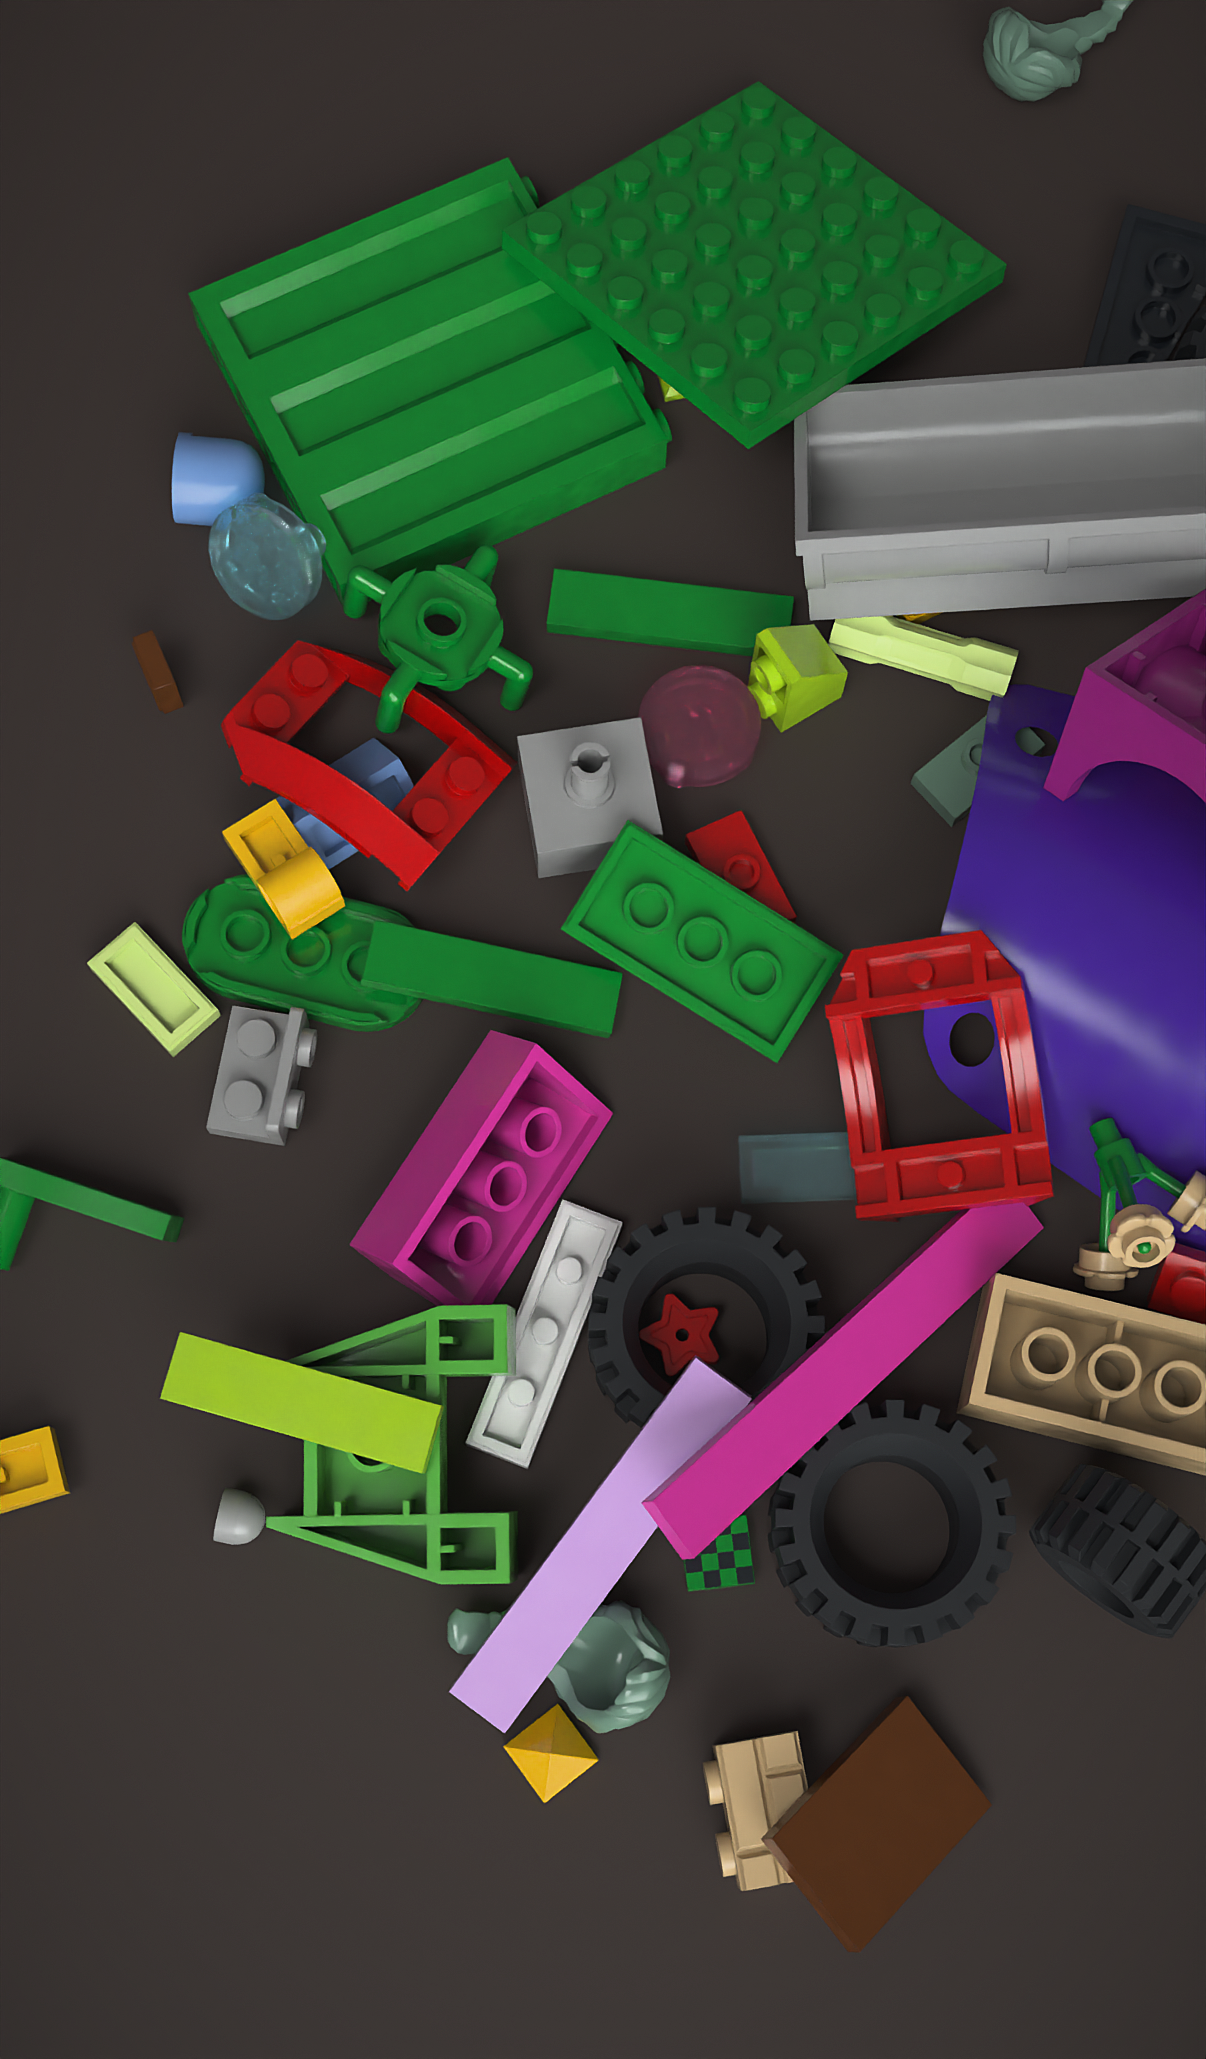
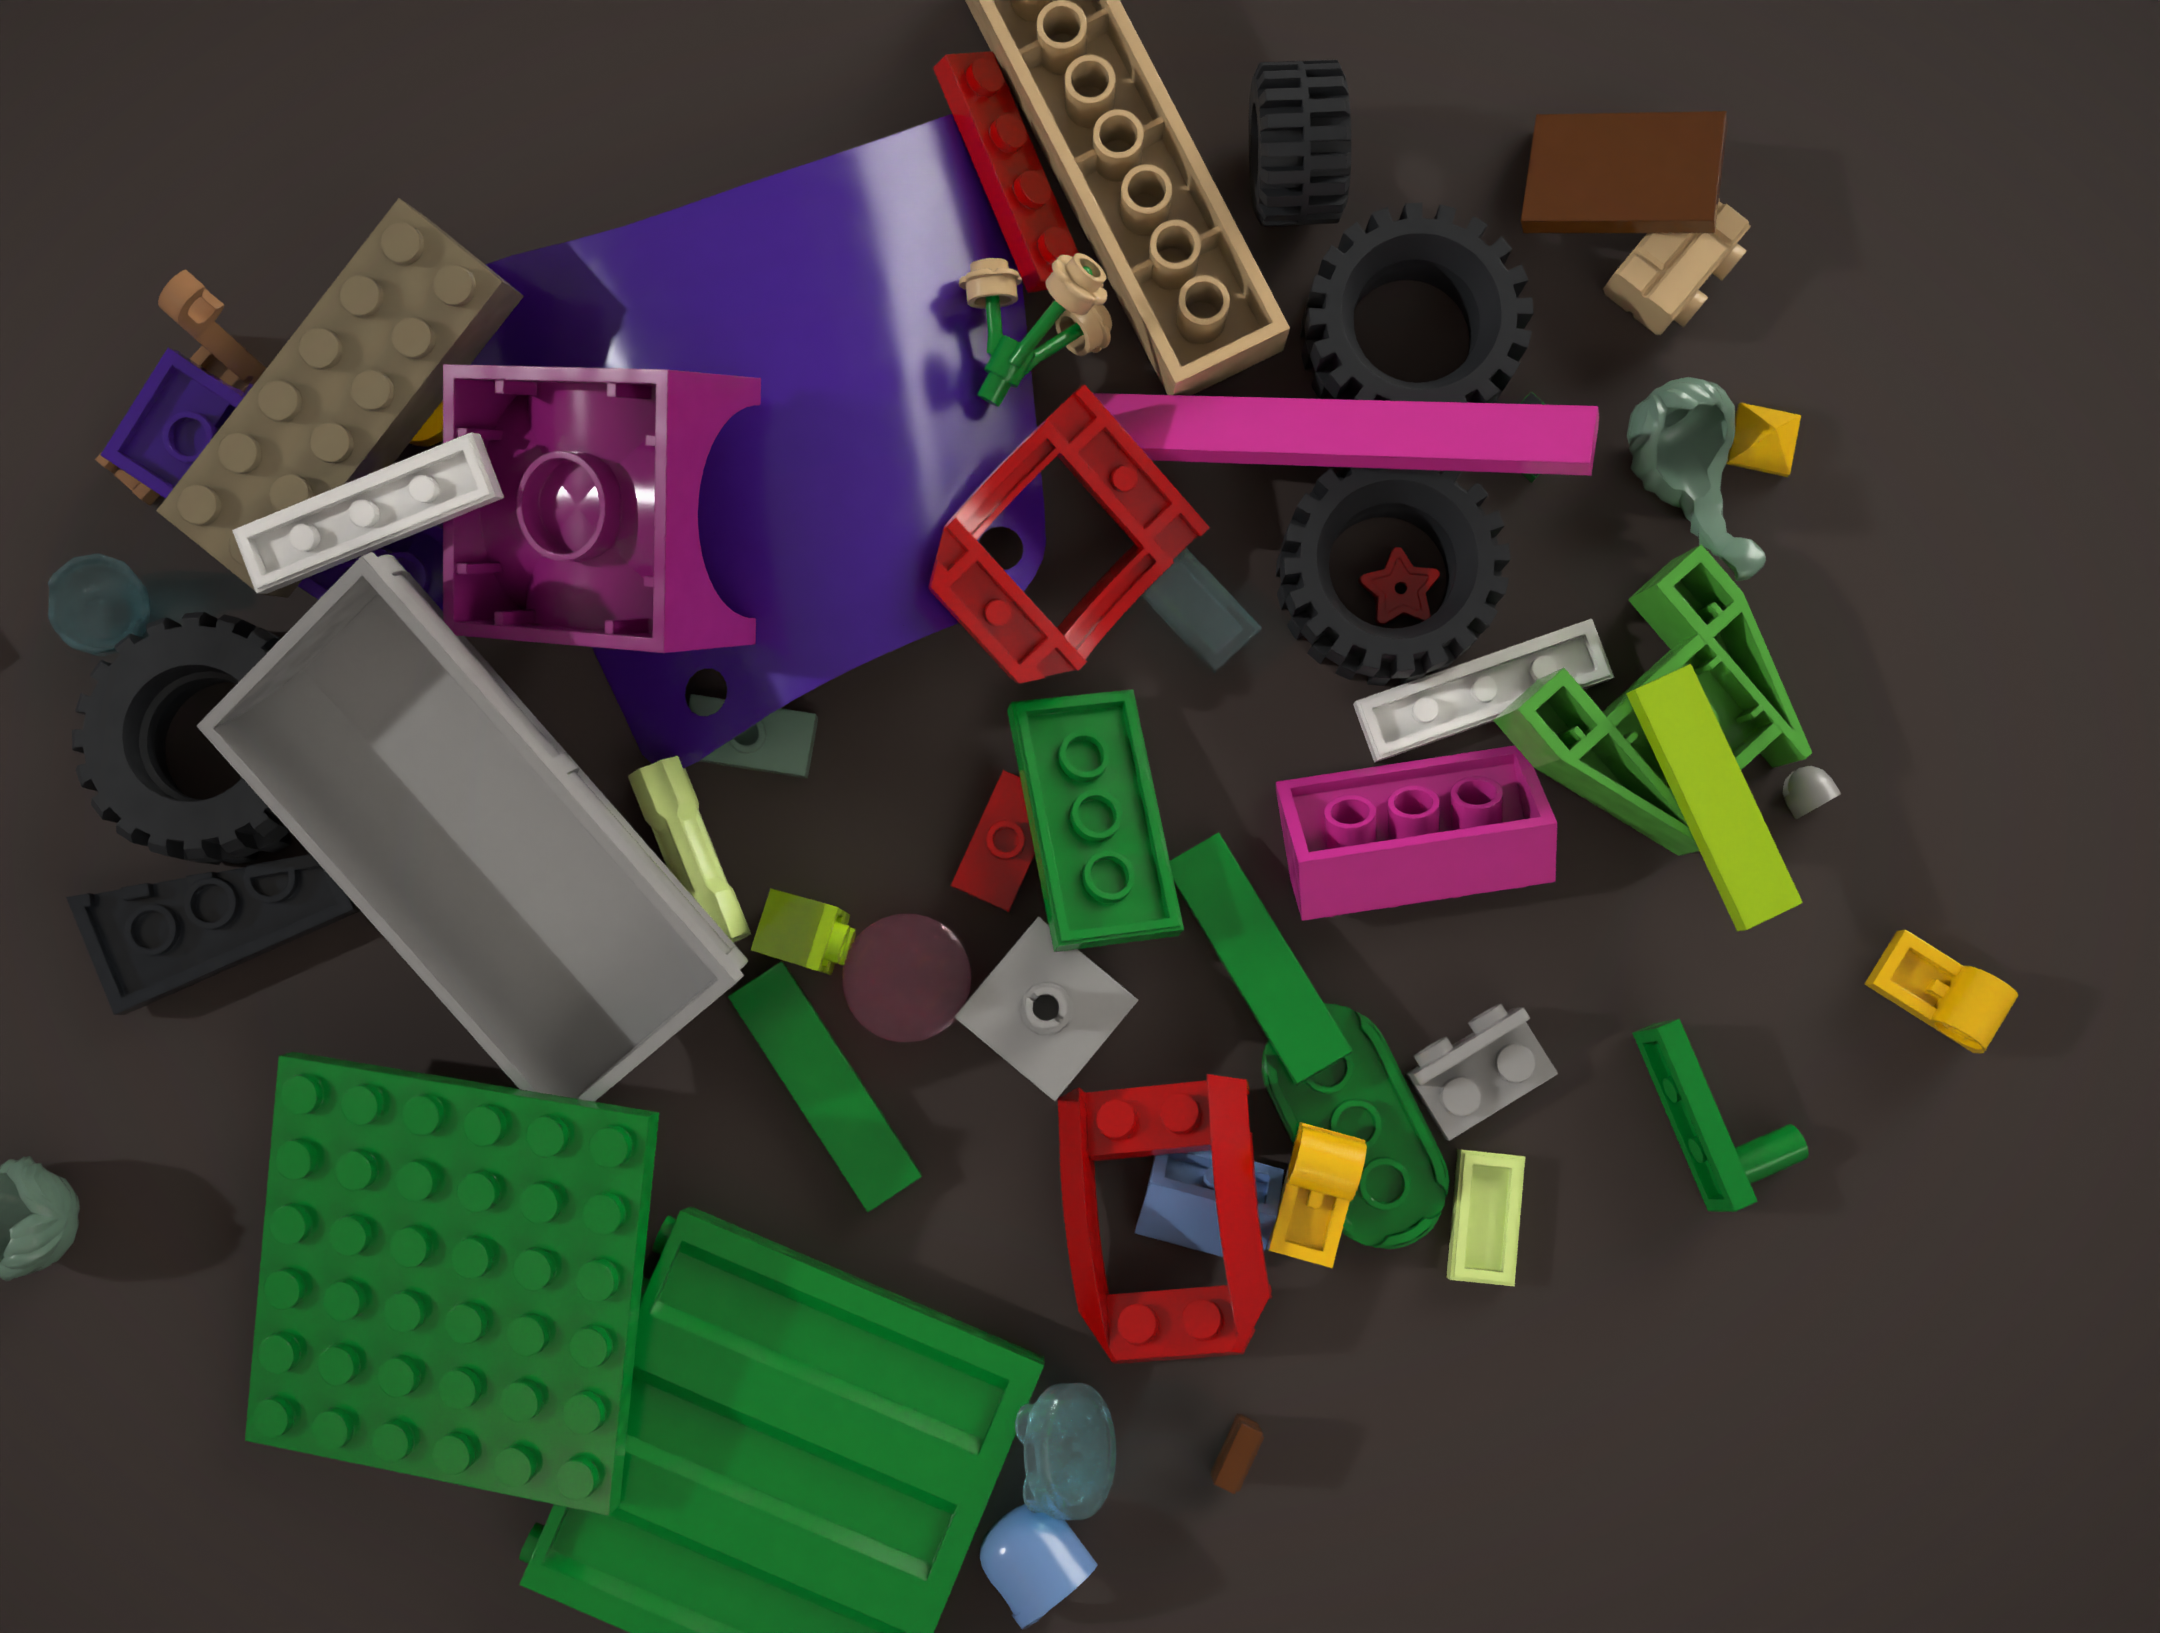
camera: 130 degrees left, 10 degrees up
green plate [343,545,533,734] -> none
lavender tile [449,1355,752,1733] -> none

